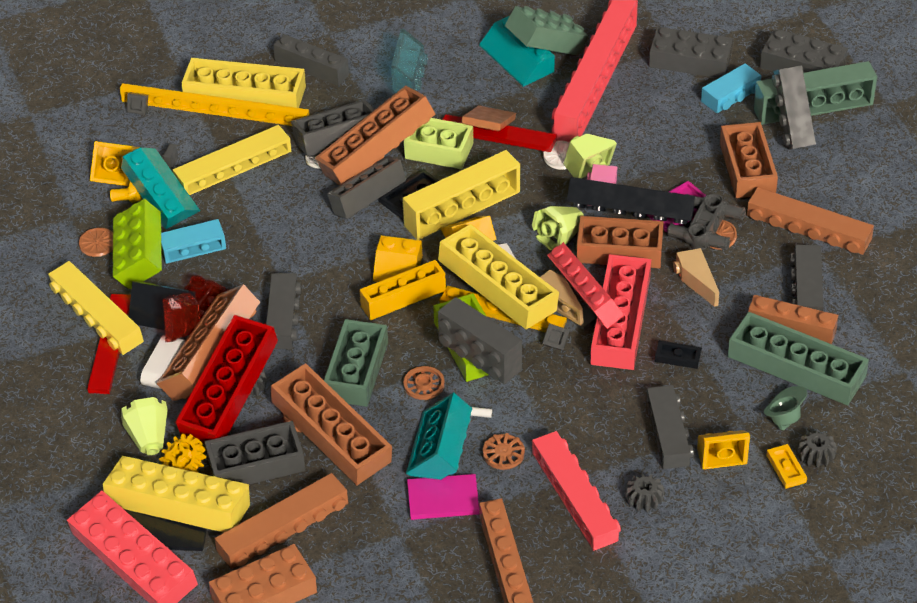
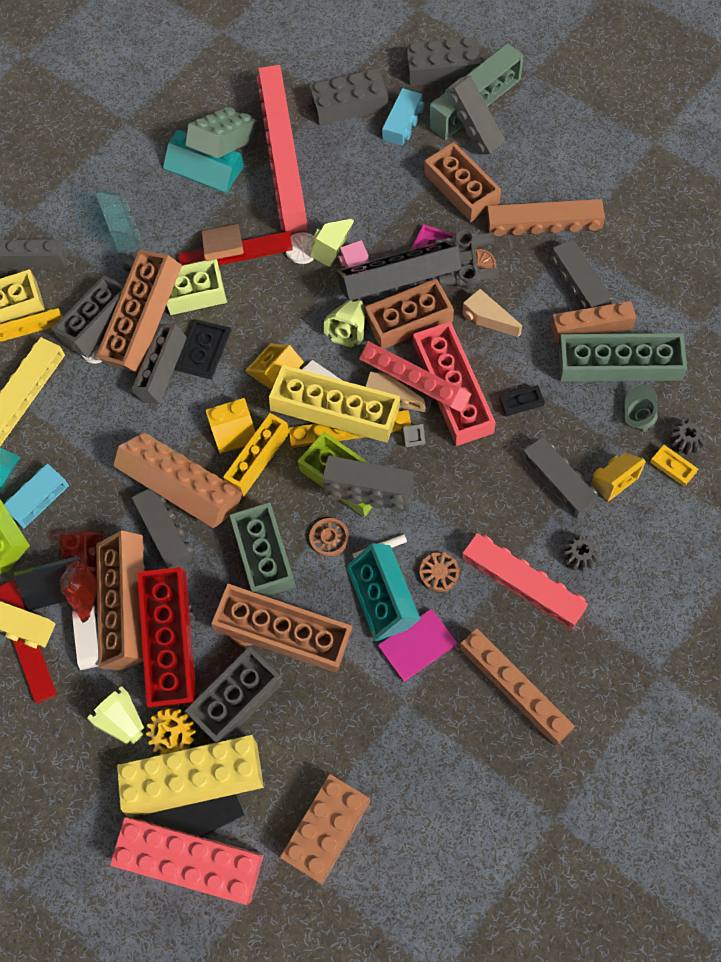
camera: 25 degrees left, 20 degrees up
nougat brick [215,473,348,569] -> none
light yellow brick [403,150,520,240] -> none
none -> nougat brick [114,432,243,528]

